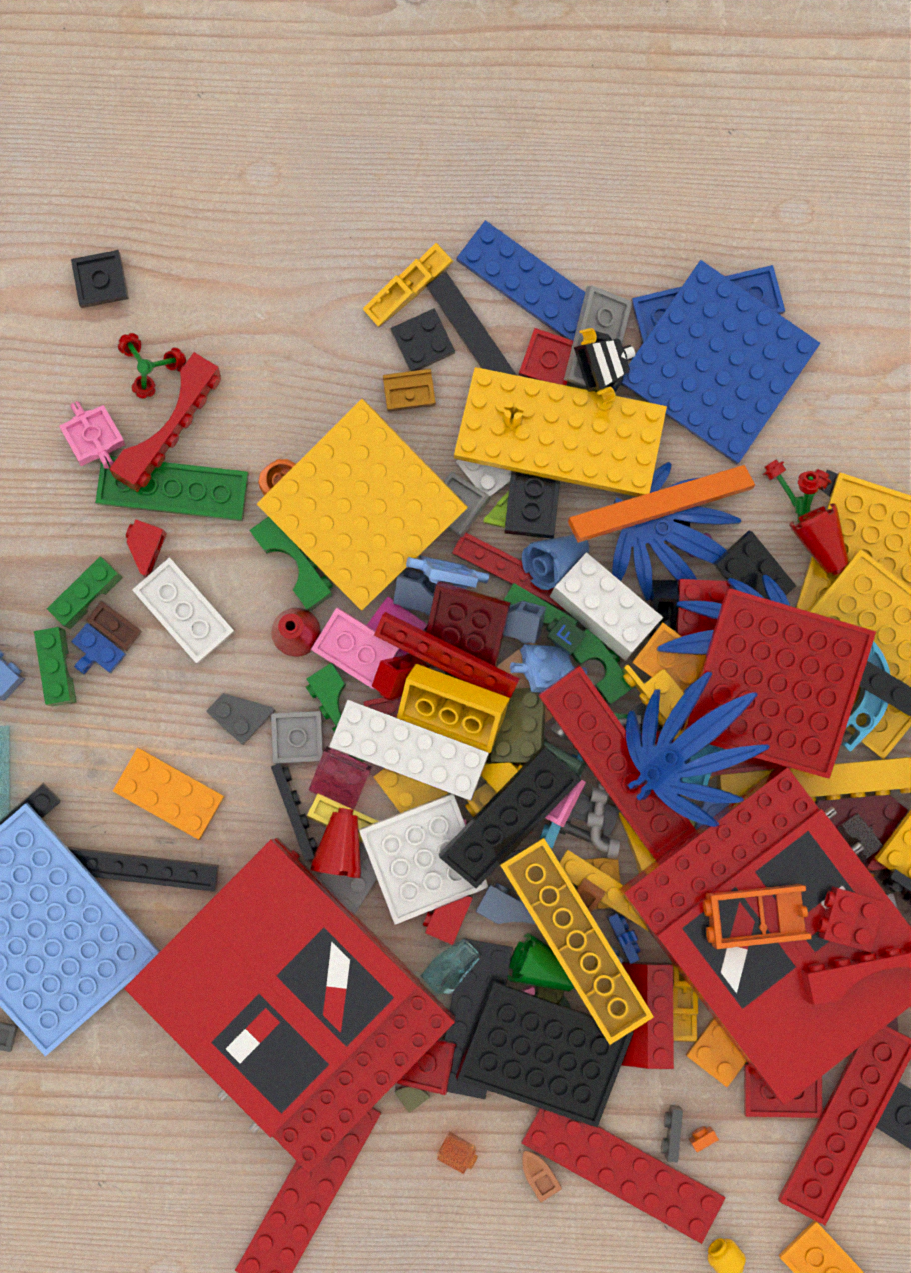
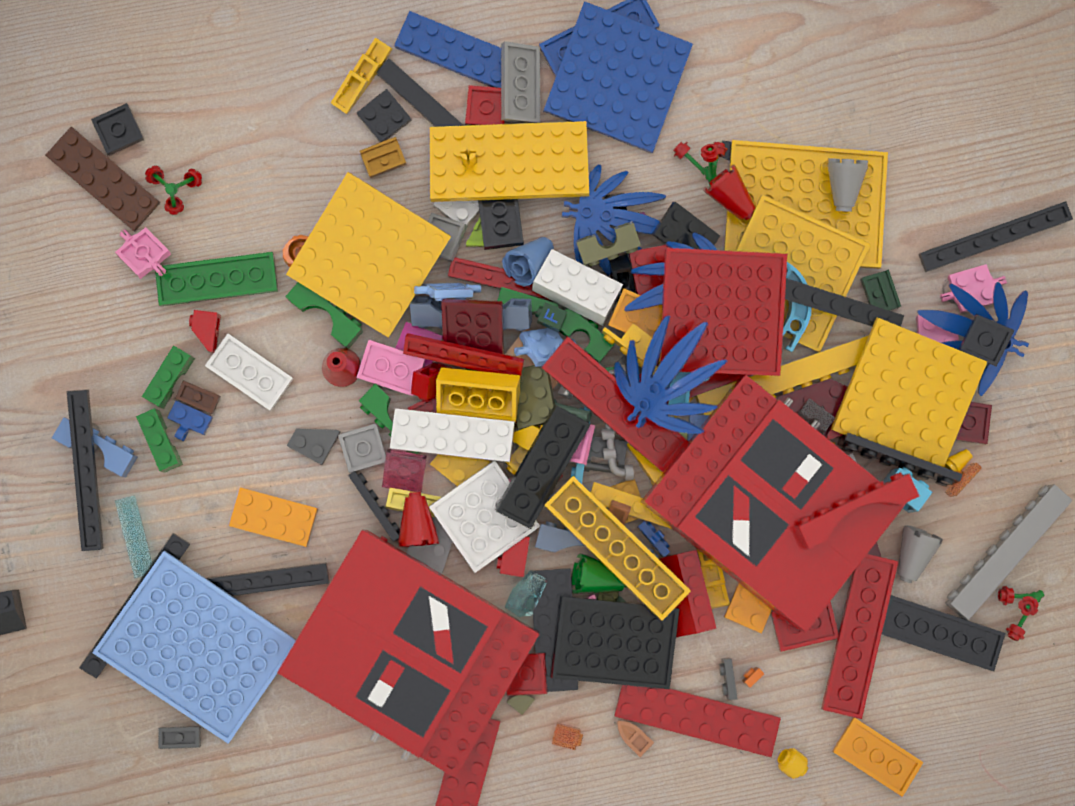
camera: 20 degrees left, 0 degrees up
red arch [109,352,221,492] -> none
orange tile [568,465,755,543] -> none
torso [574,328,635,405] -> none
orange door [703,884,811,949] -> none
red plate [817,886,885,953] -> none
none -> reddish brown plate [45,126,160,232]
none -> olive arch [576,221,641,266]

